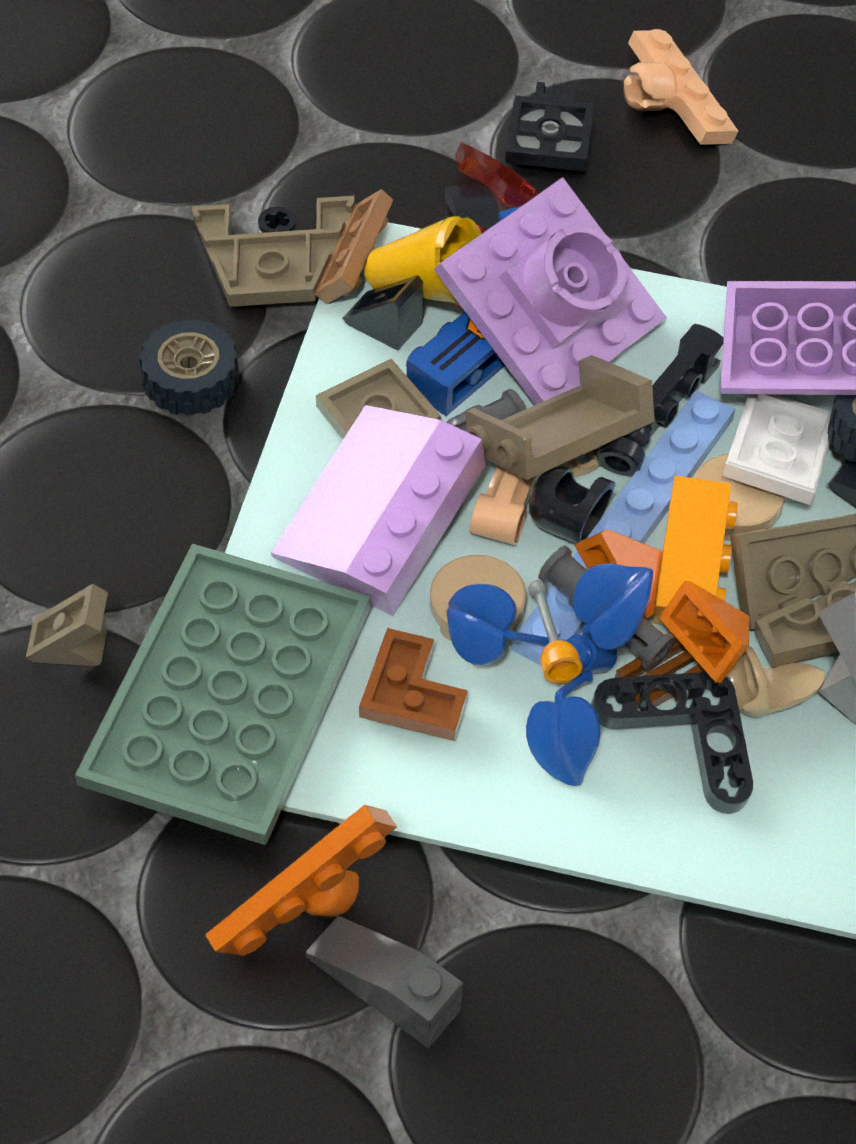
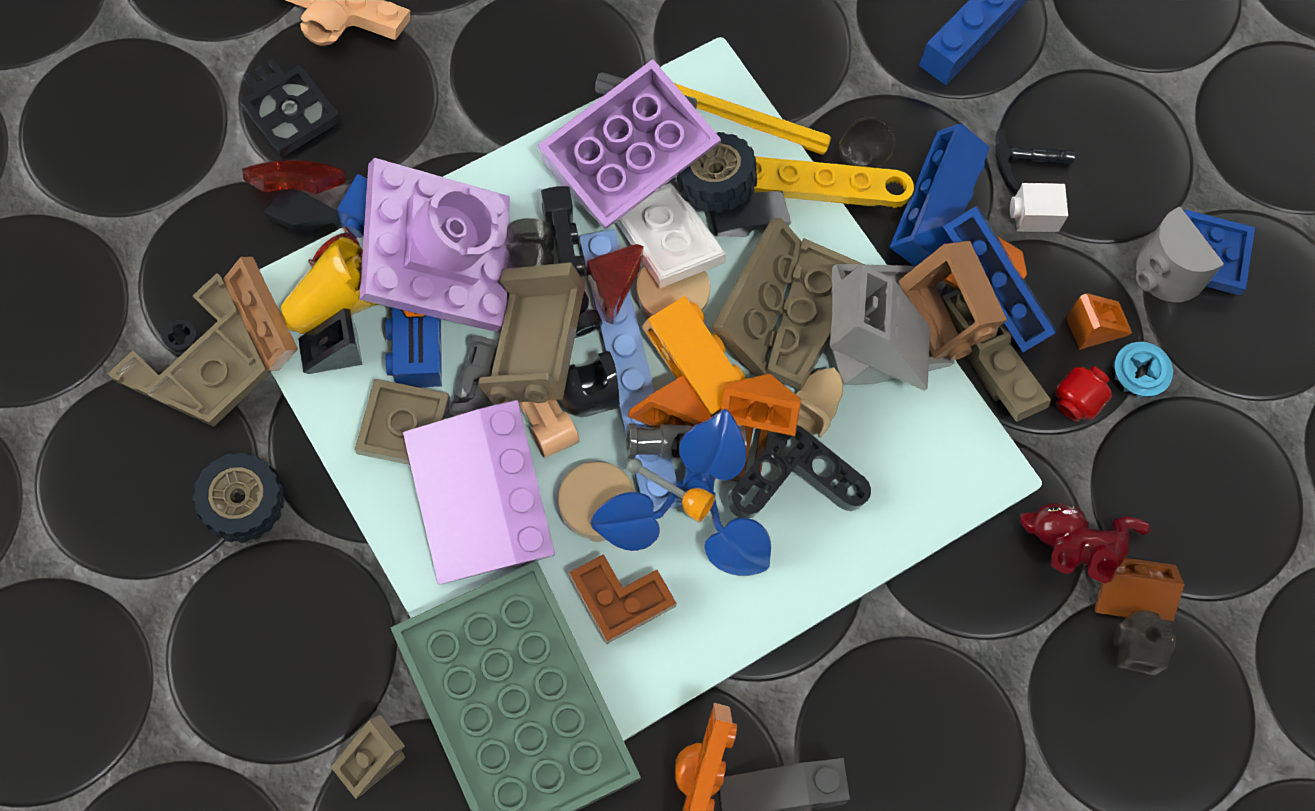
camera: 50 degrees left, 15 degrees up
none -> clear smoke wheel [506,218,554,269]
none -> clear red slope [587,244,644,324]

